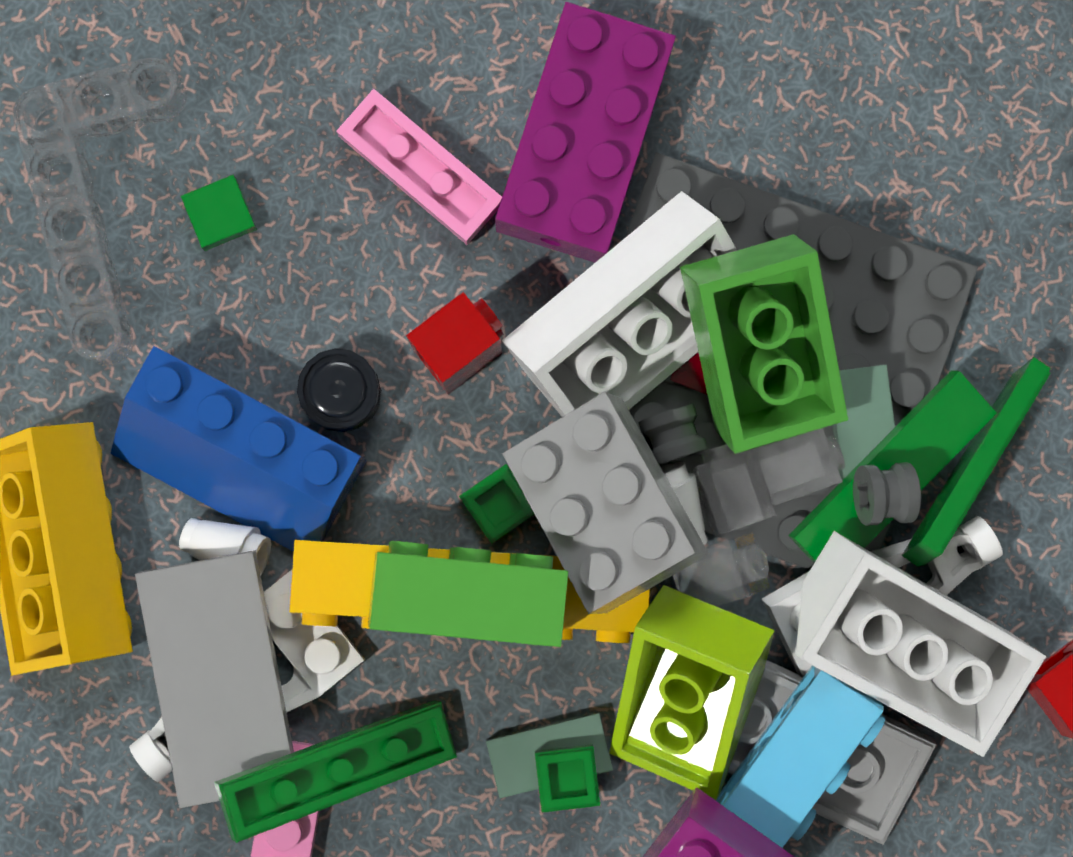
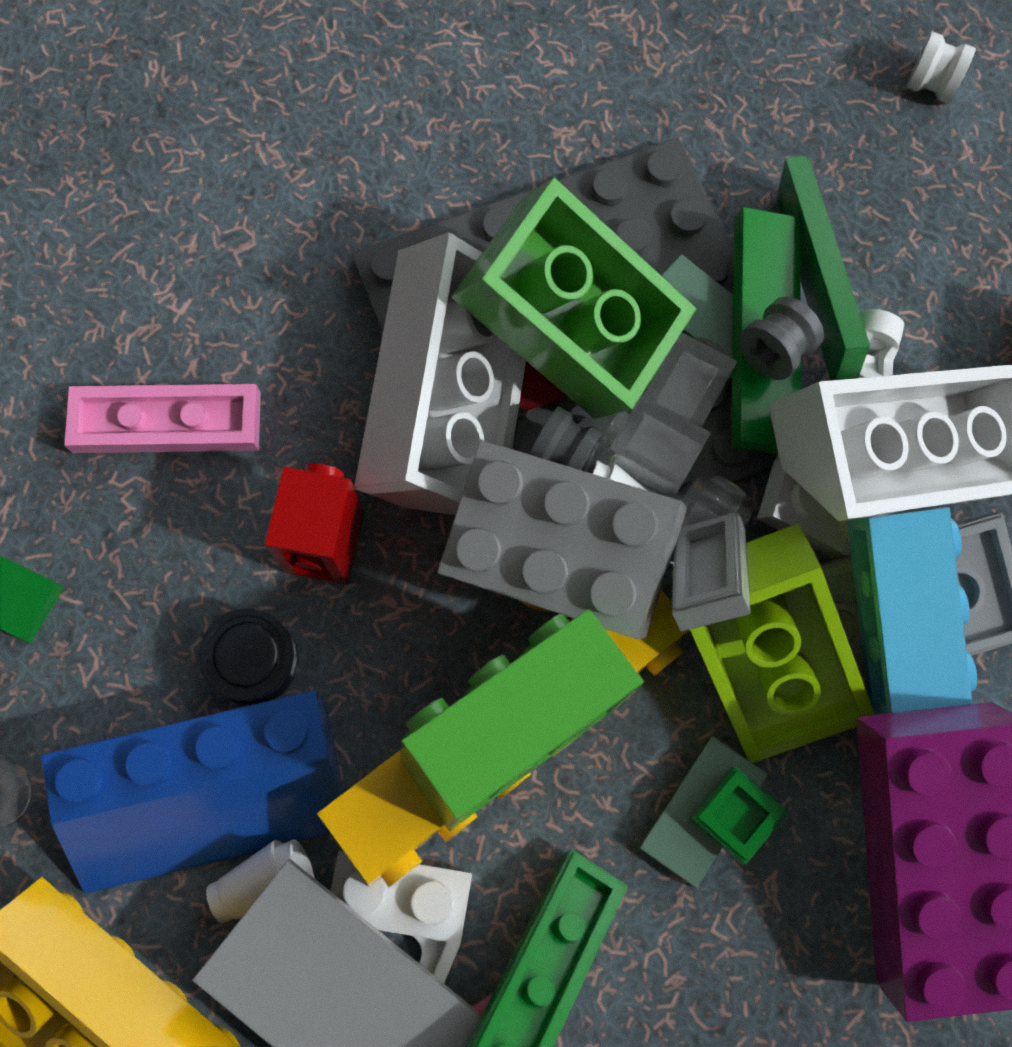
camera: 40 degrees left, 10 degrees down
green tile [459,464,535,544] -> none
magenta brick [495,1,676,263] -> none
none -> light grey tile [672,512,750,631]

